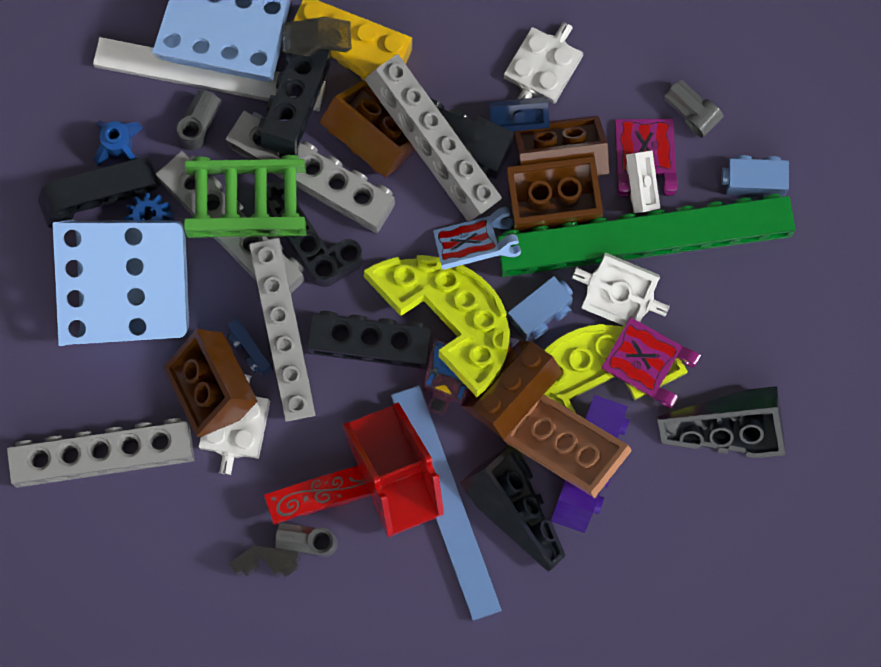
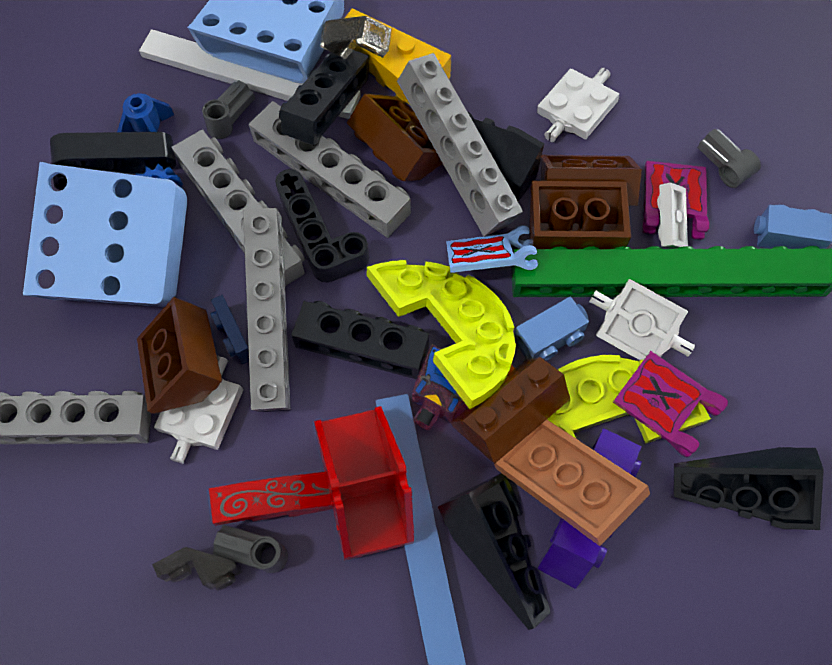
camera: 10 degrees right, 10 degrees down
bright green fence [185,155,306,238] -> none
dark blue plate [489,97,550,131] -> none

